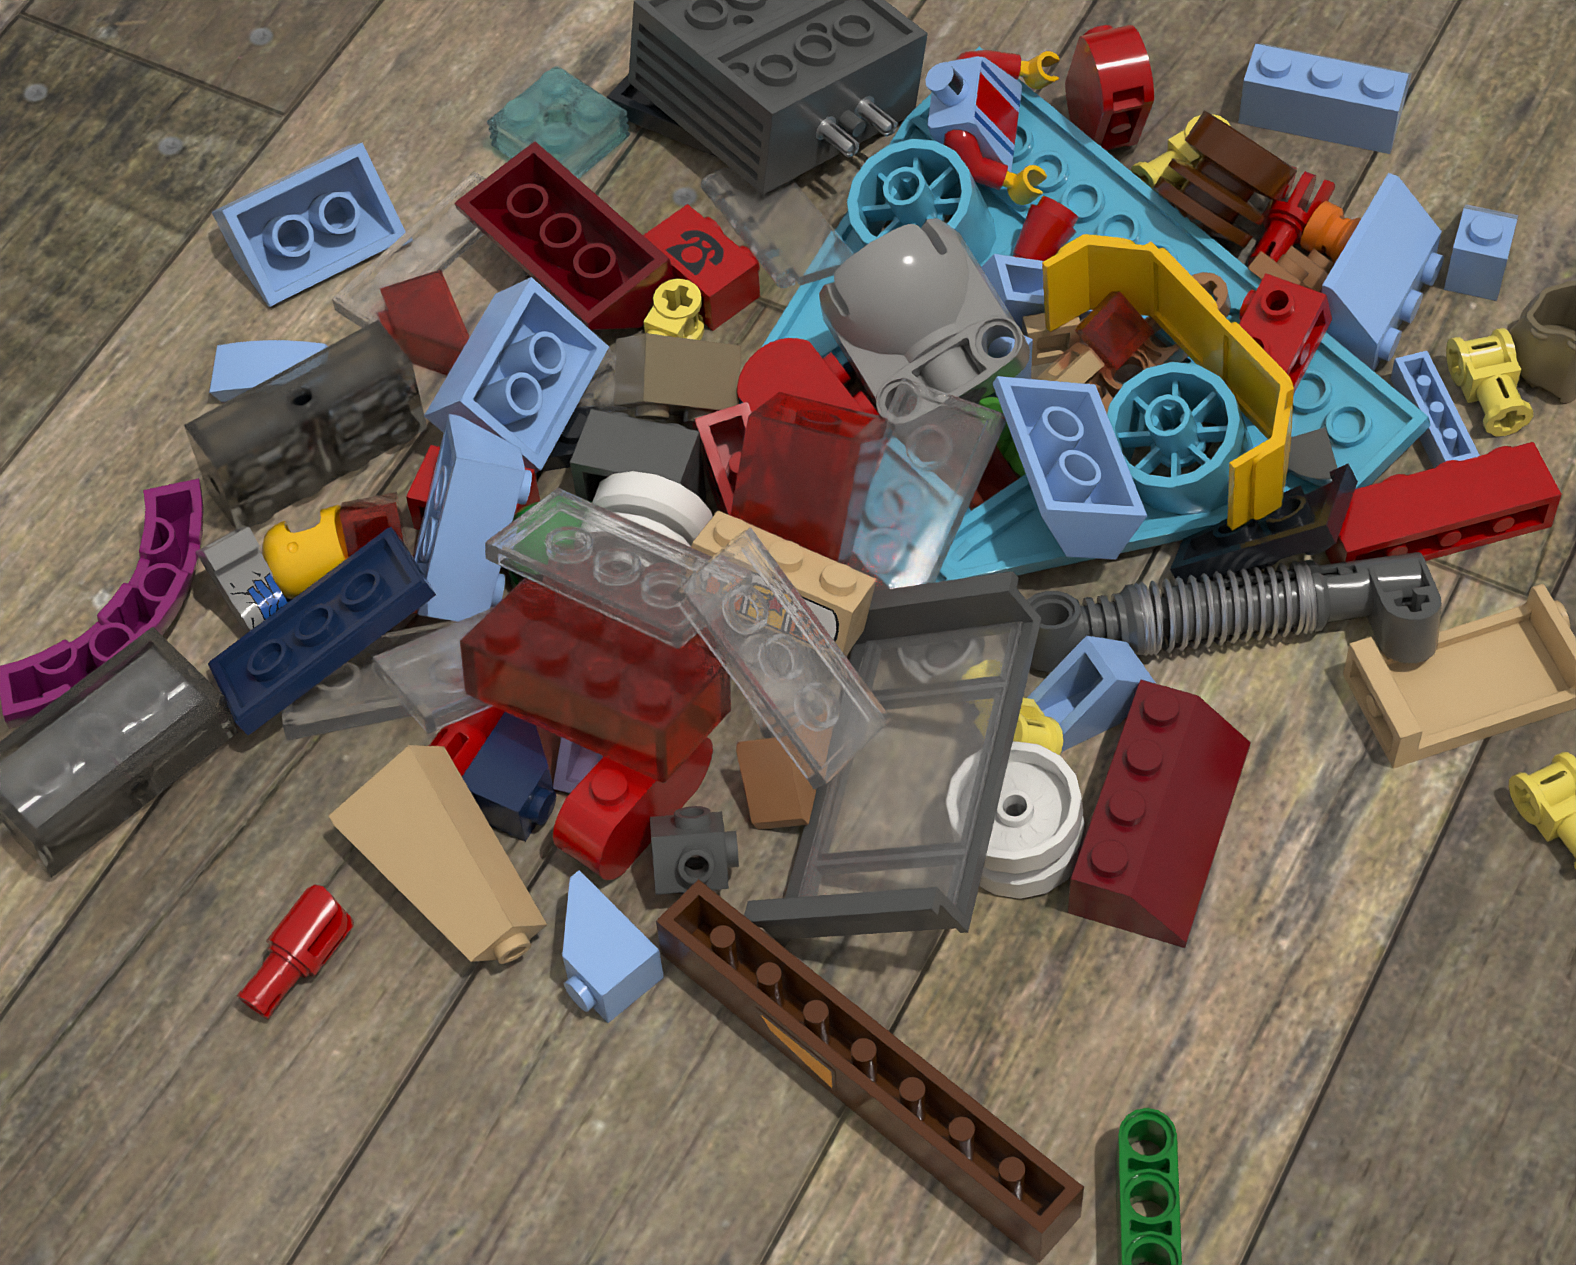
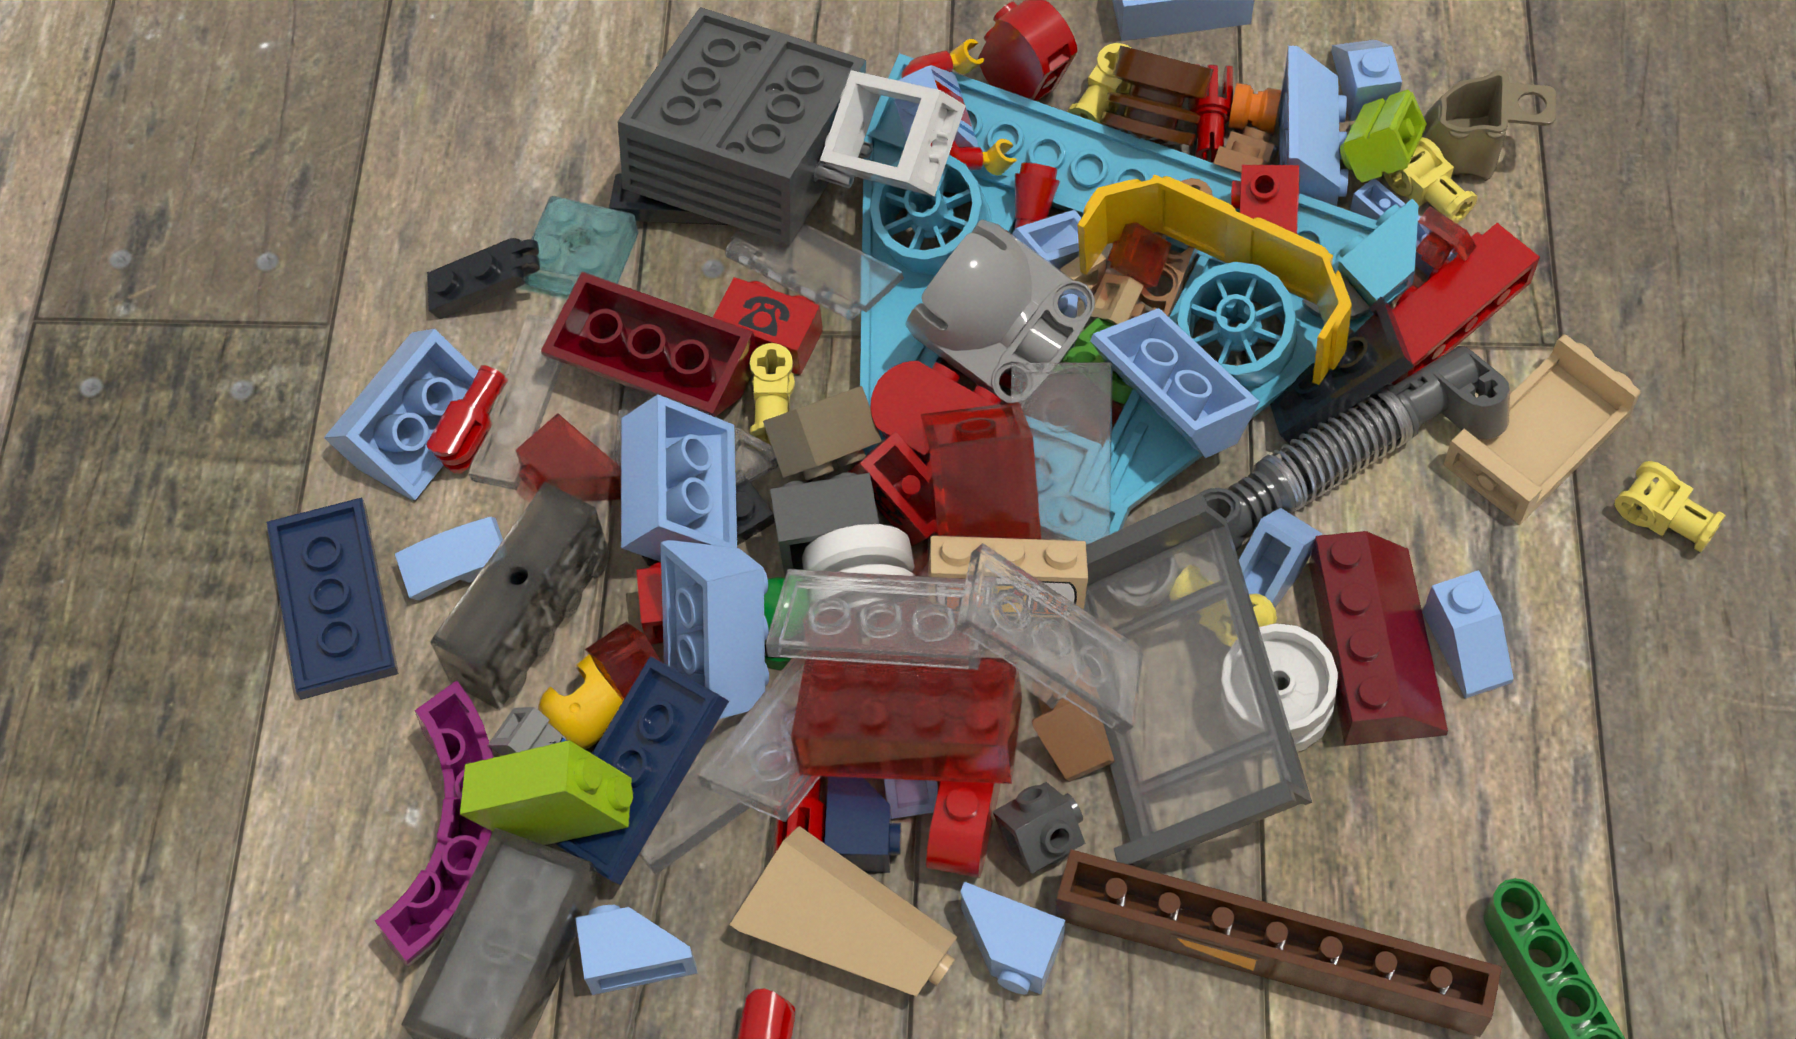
camera: 25 degrees left, 5 degrees up
none -> dark blue tile [266,497,399,700]
none -> red arm [426,365,508,474]
none -> black hinge [427,238,540,319]
none -> lime brick [460,740,633,849]
none -> light blue slope [576,905,698,995]
none -> white window [820,70,966,197]
none -> medium azure slope [1338,199,1419,307]
none -> lime brick [1340,89,1427,183]
none -> clear red tile [1416,206,1477,270]
none -> light blue slope [1422,570,1514,699]

